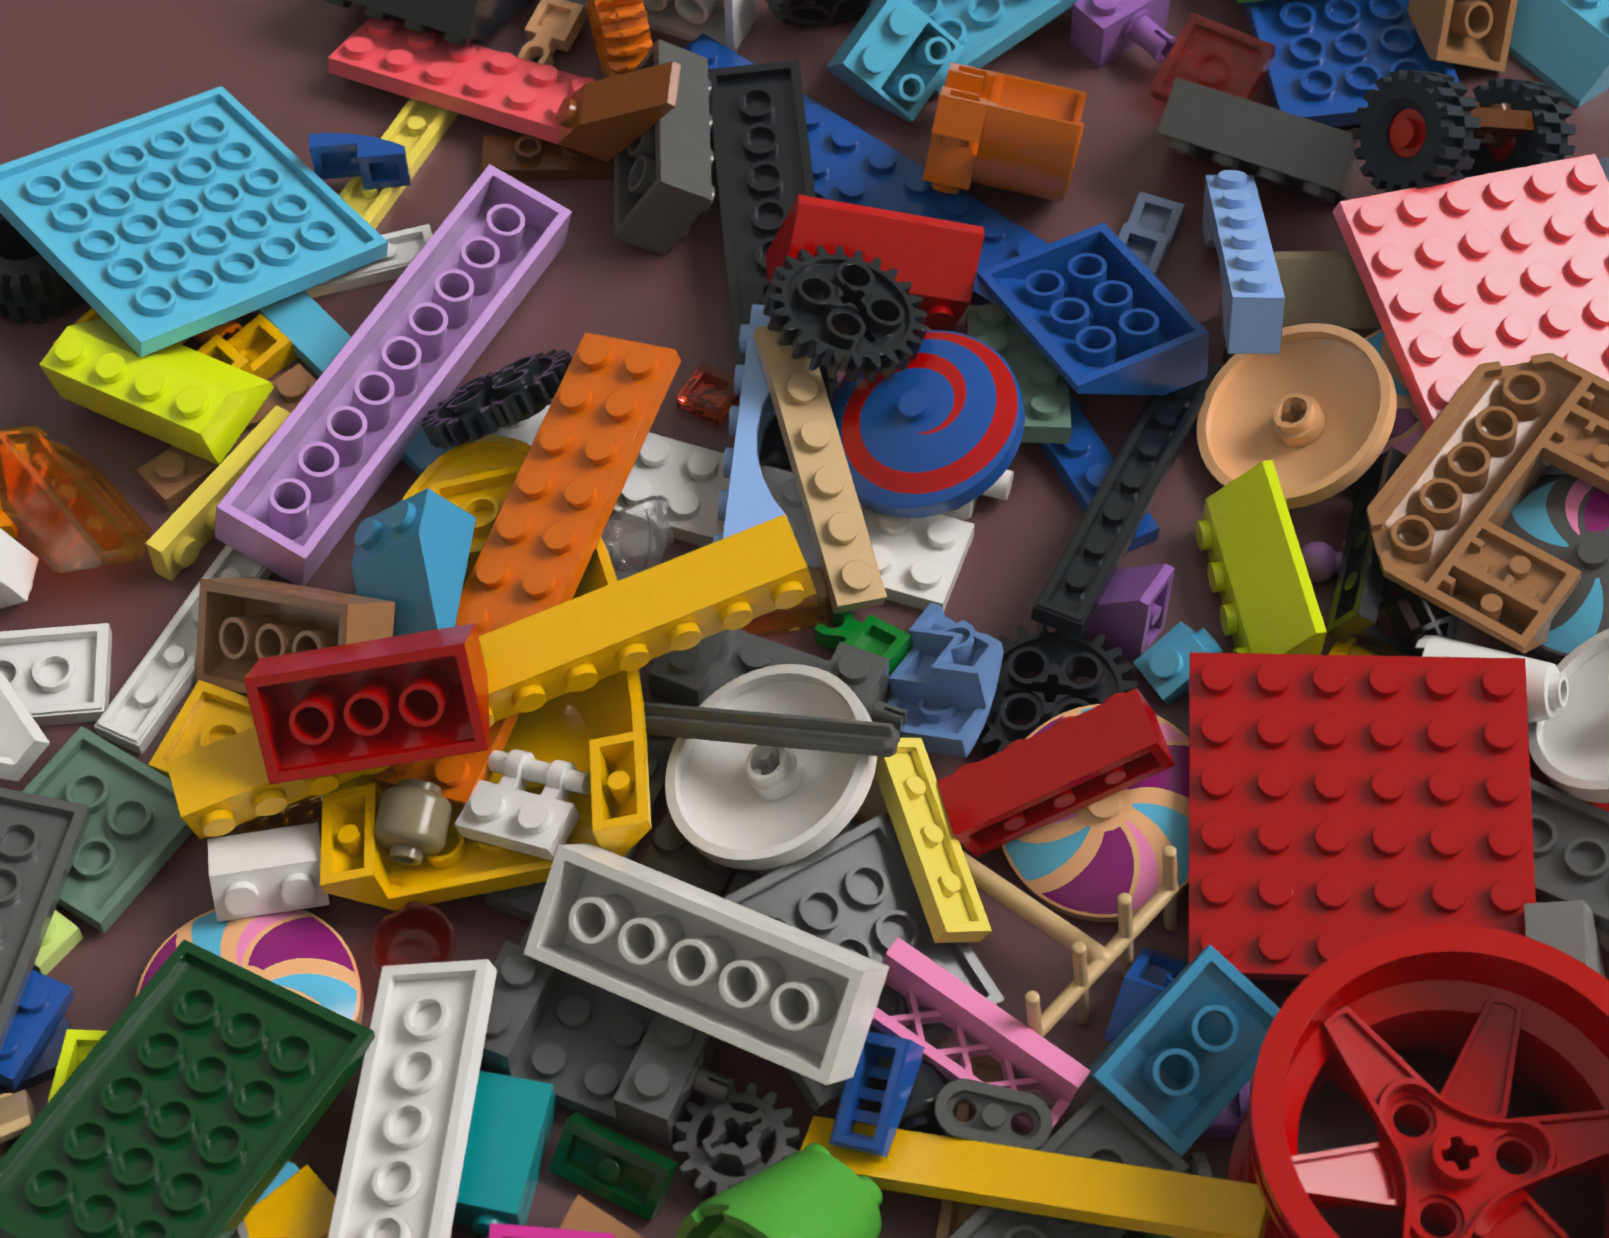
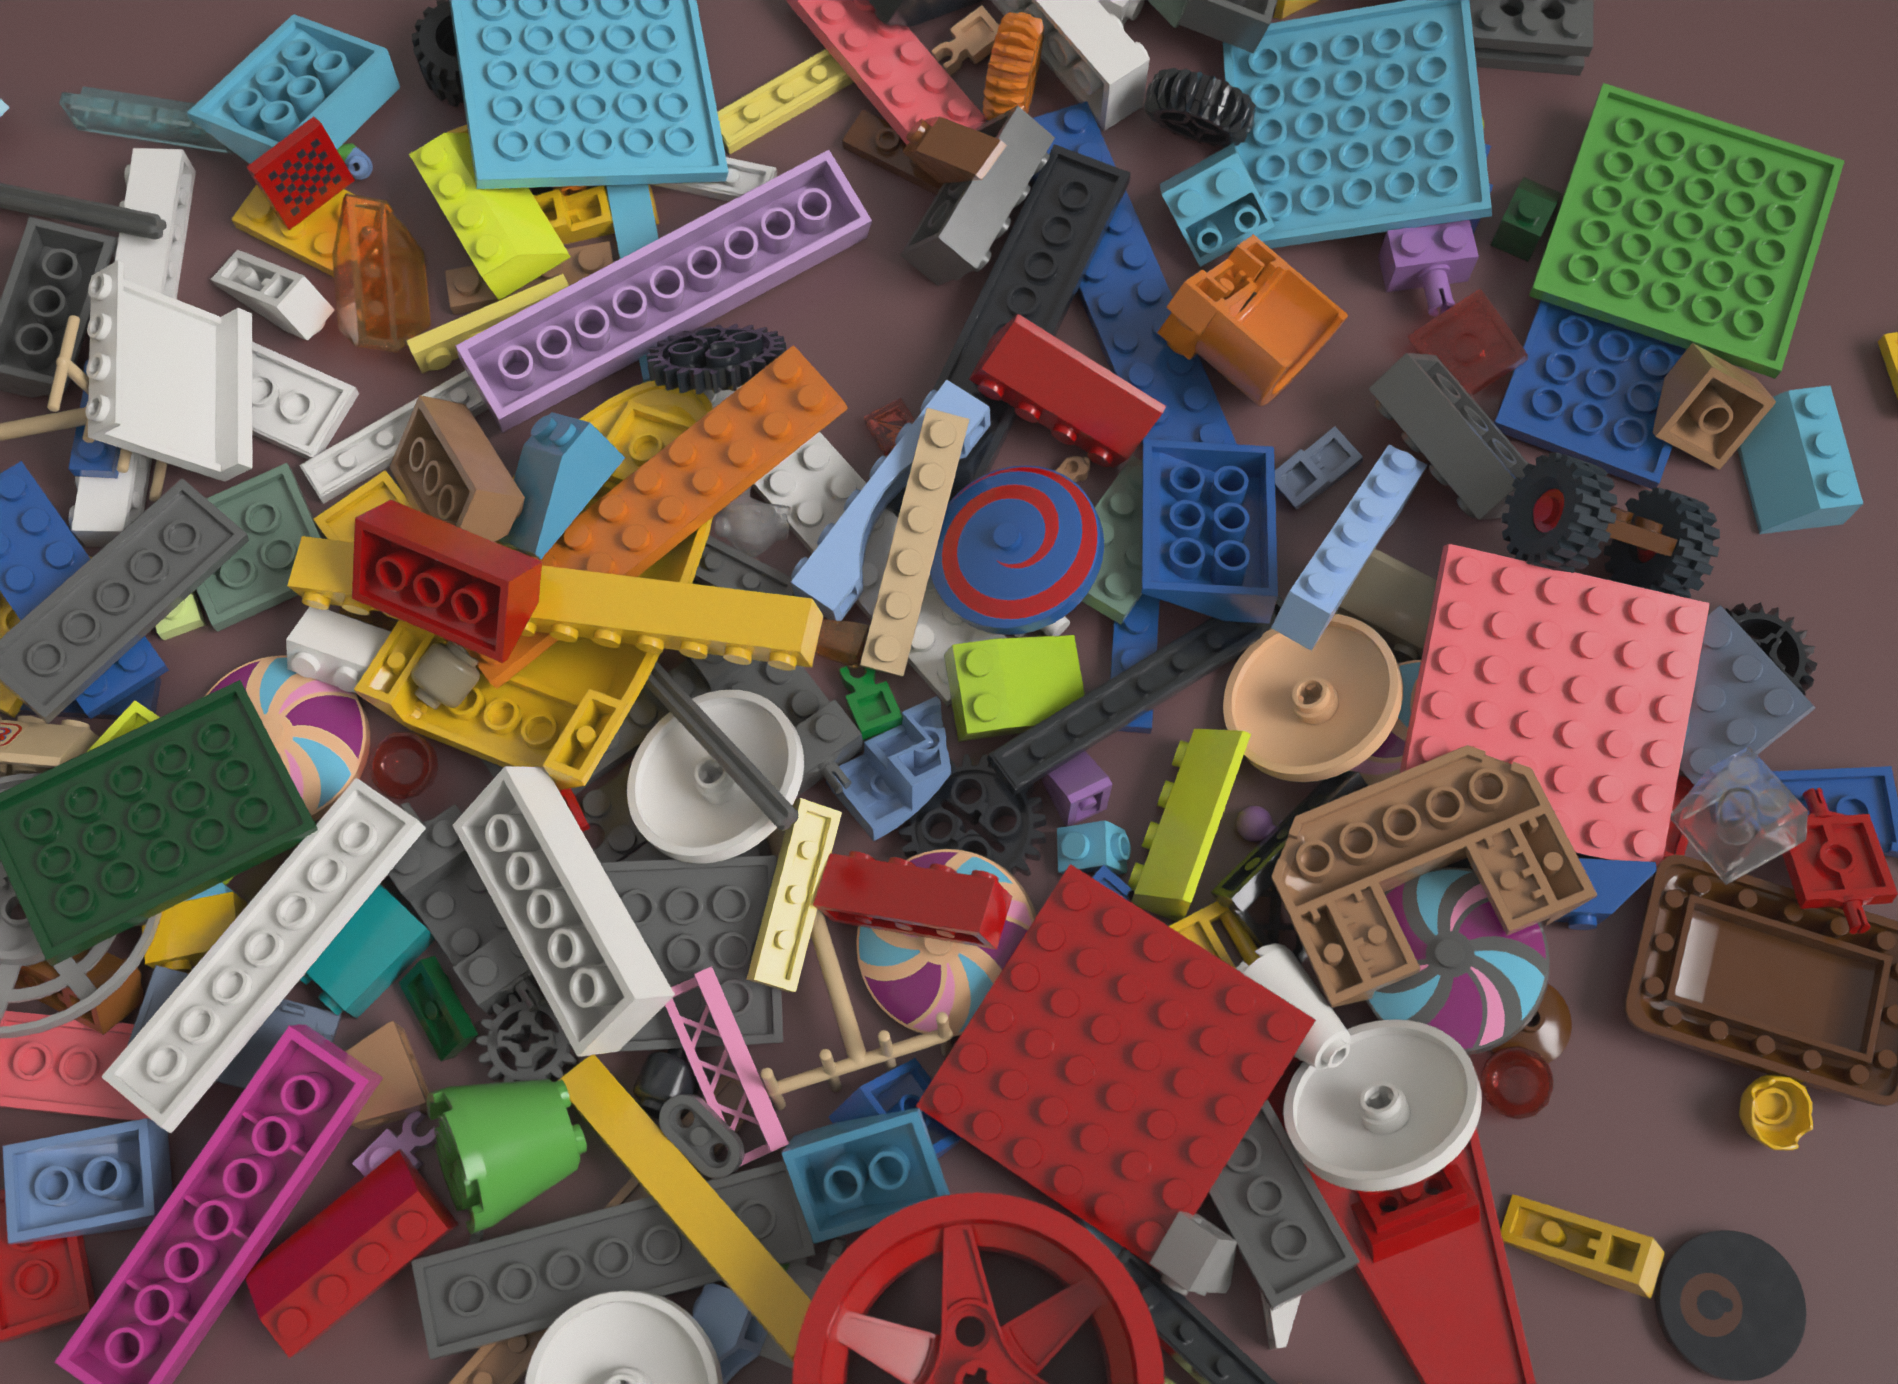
camera: 30 degrees right, 15 degrees up
blue slope [309,133,411,190] -> none
white plate [454,749,591,861] -> none
black gear [763,245,928,383] -> none
blue slope [829,1031,925,1158] -> none
none -> lime slope [944,635,1085,742]

